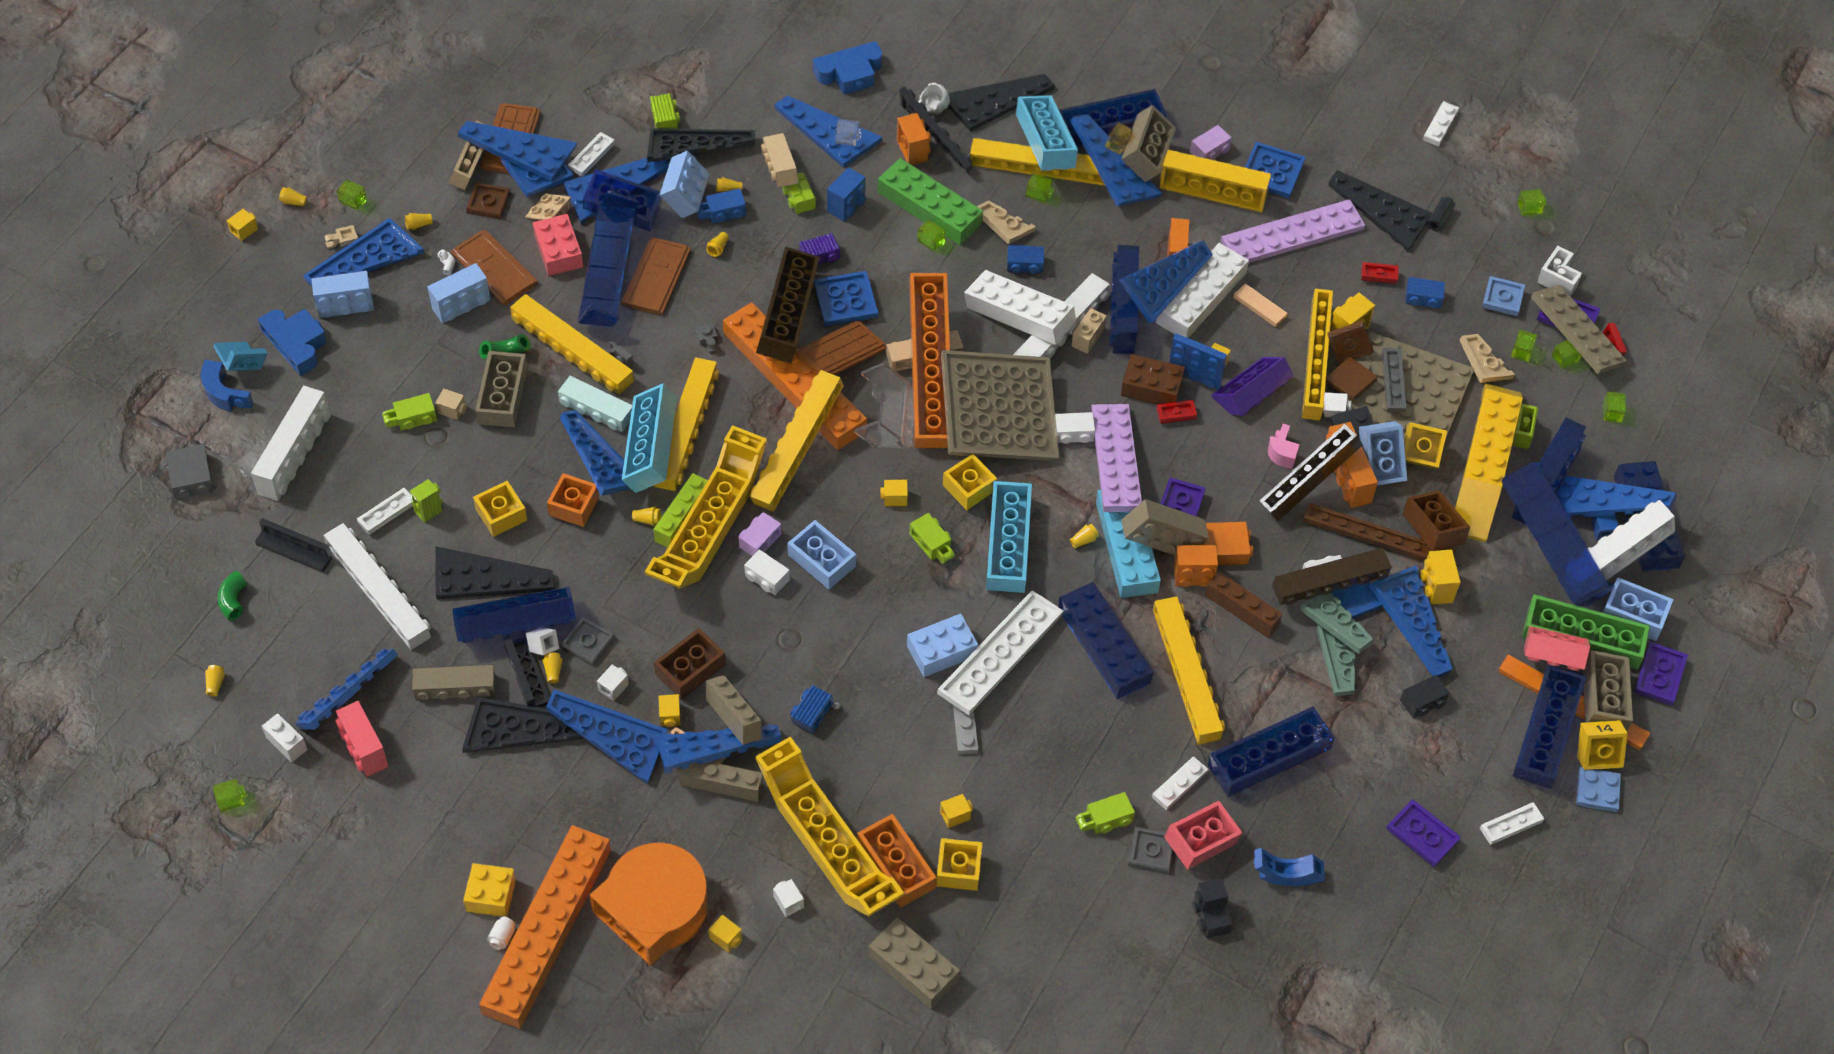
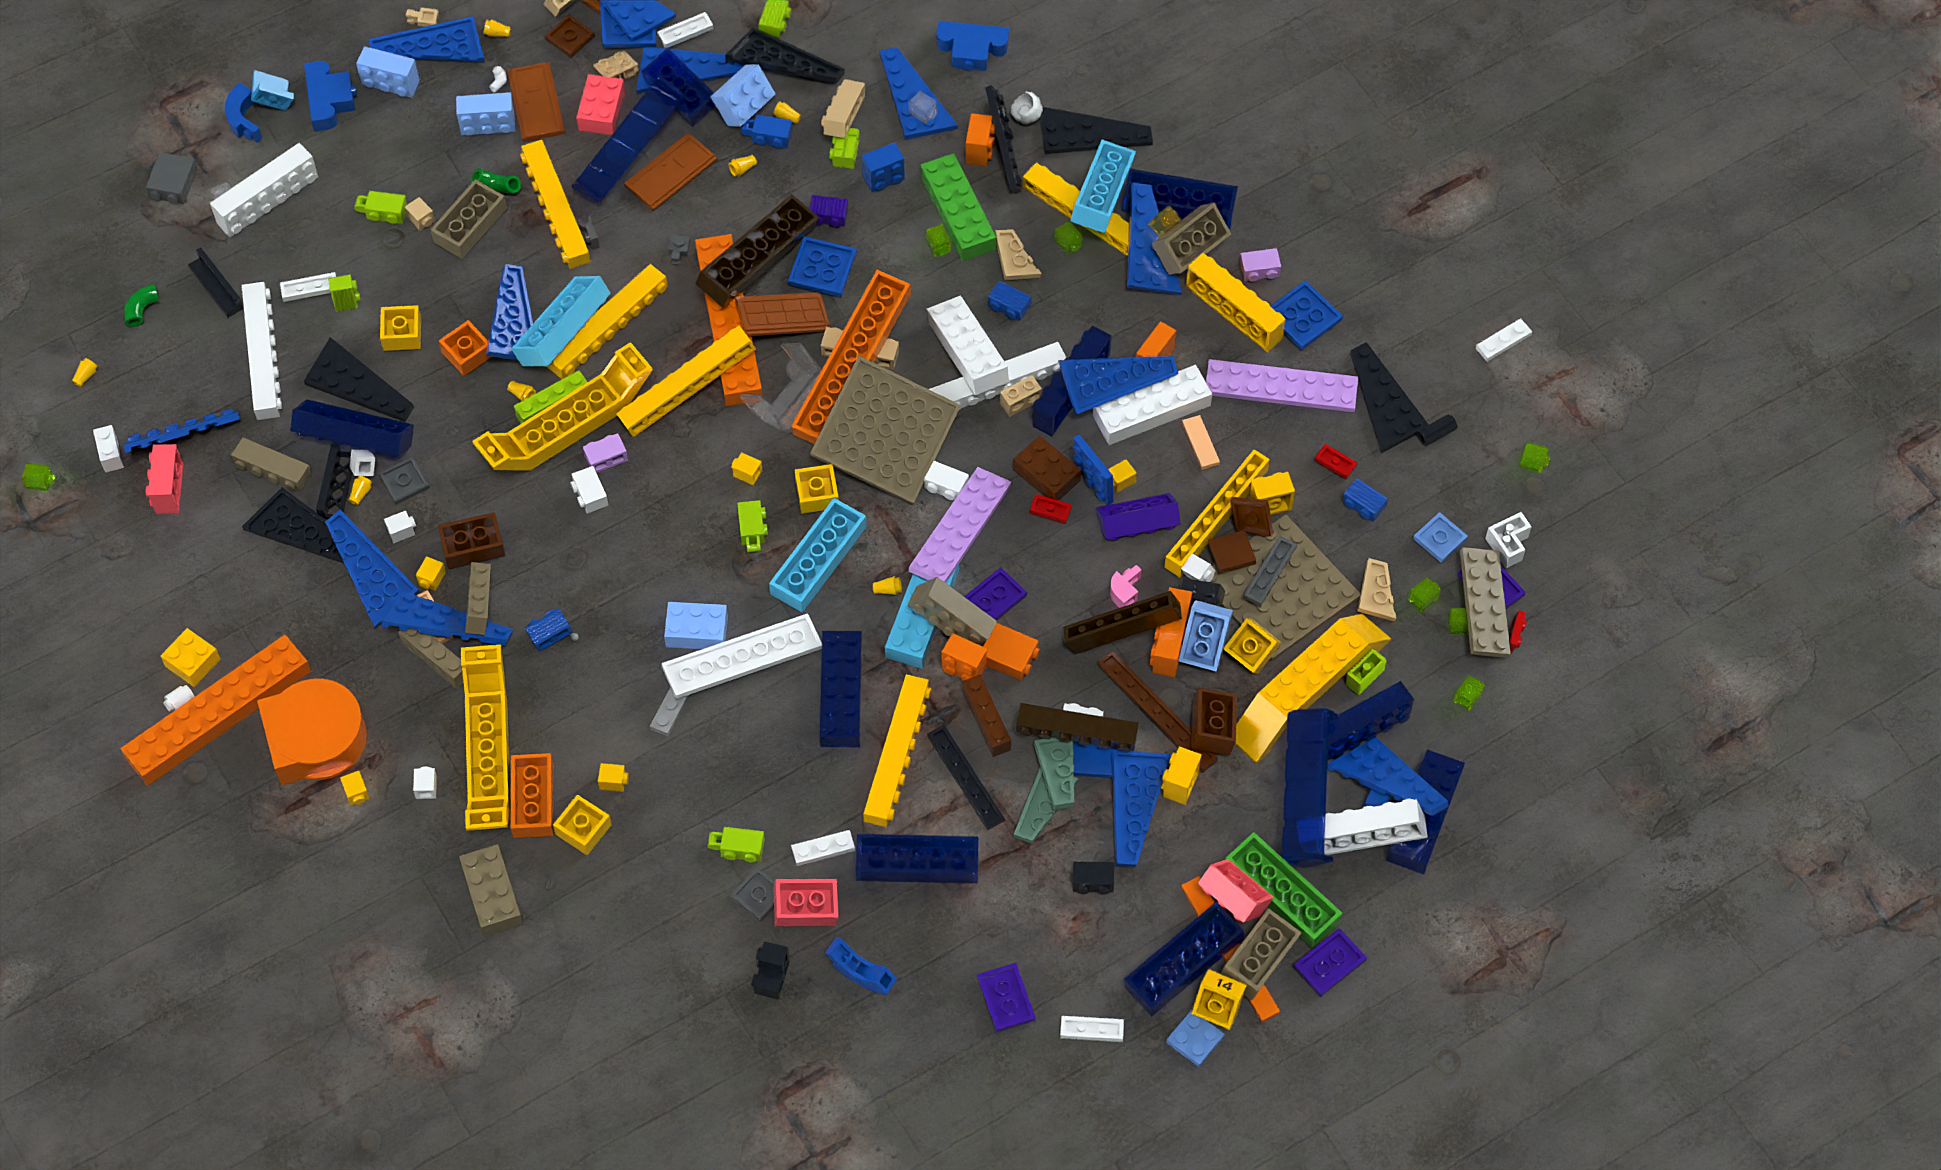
camera: 30 degrees right, 5 degrees up
light aqua brick [558,376,632,433] -> none
light blue brick [788,520,856,590] -> none
light blue brick [1603,577,1674,641] -> none
none -> black tile [927,725,1005,830]

